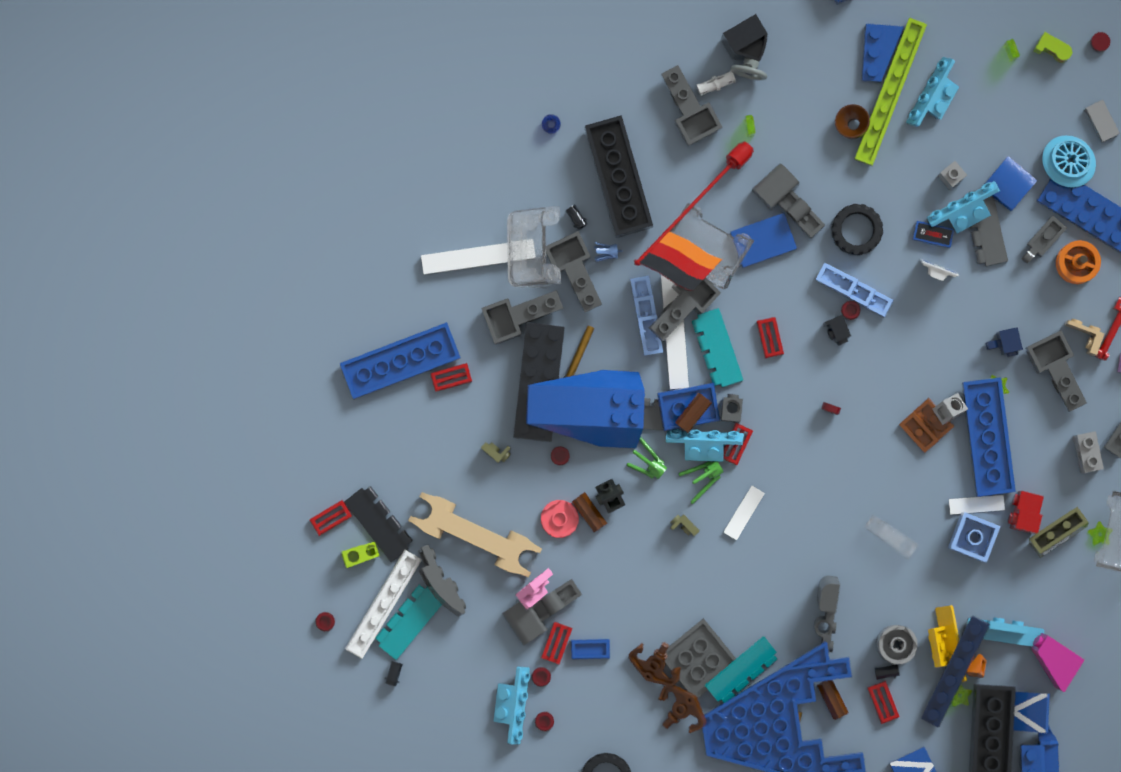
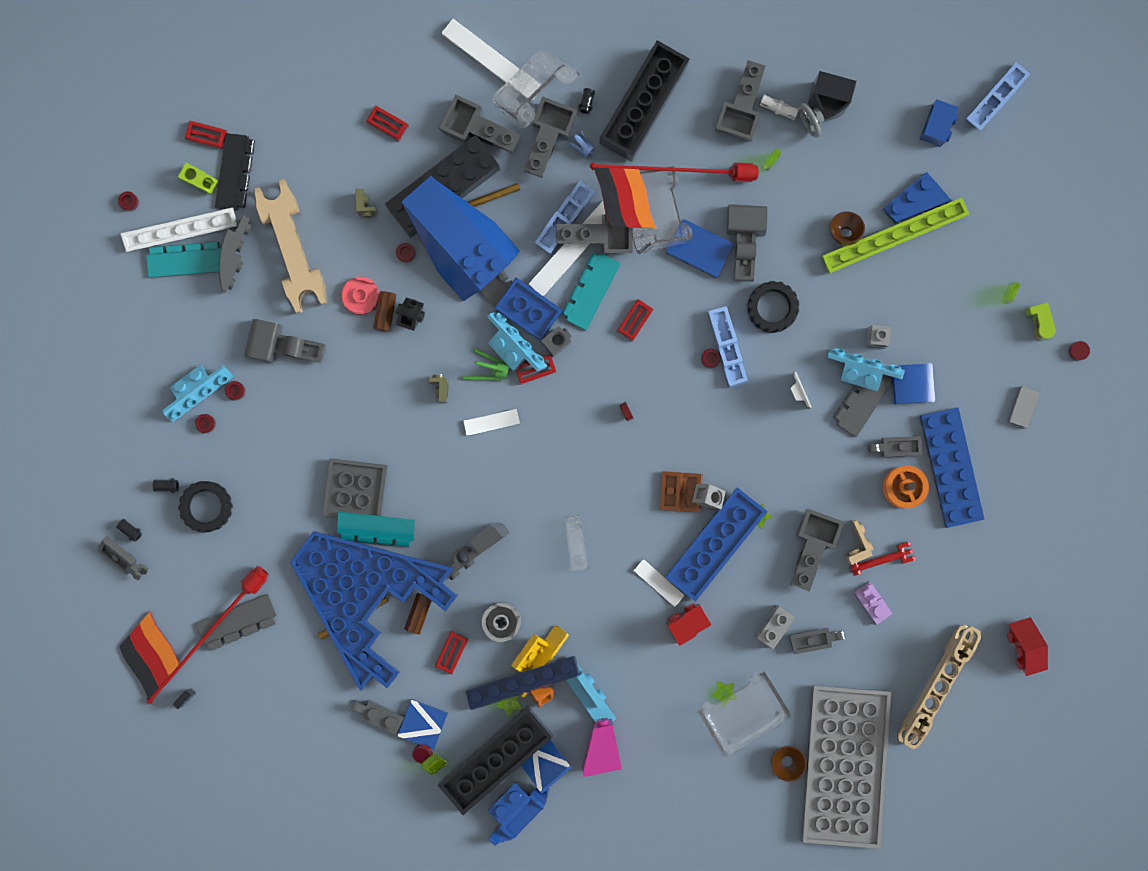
camera: 45 degrees right, 0 degrees up
blue plate [340,322,461,399] -> none
black pin [385,661,403,686] -> none
bright pink bracket [515,568,553,609] -> none
red tile [541,622,573,664] -> none
clear blue plate [542,114,561,134] -> none
blue tile [571,639,610,659] -> none
bright green plant [627,437,667,479] -> none
reddish brown piece [629,642,681,686] -> none
reddish brown piece [658,685,706,733] -> none
reddish brown axle [675,392,712,433] -> none
black brick [823,315,851,346] -> none
black pin [875,663,900,680] -> none
medium azure bracket [906,57,959,127] -> none
tile [912,221,954,248] -> none
light blue brick [948,512,1000,562] -> none
dark blue brick [985,327,1023,357] -> none
olive brick [1029,507,1088,558] -> none
medium azure piece [1042,136,1096,187] -> none

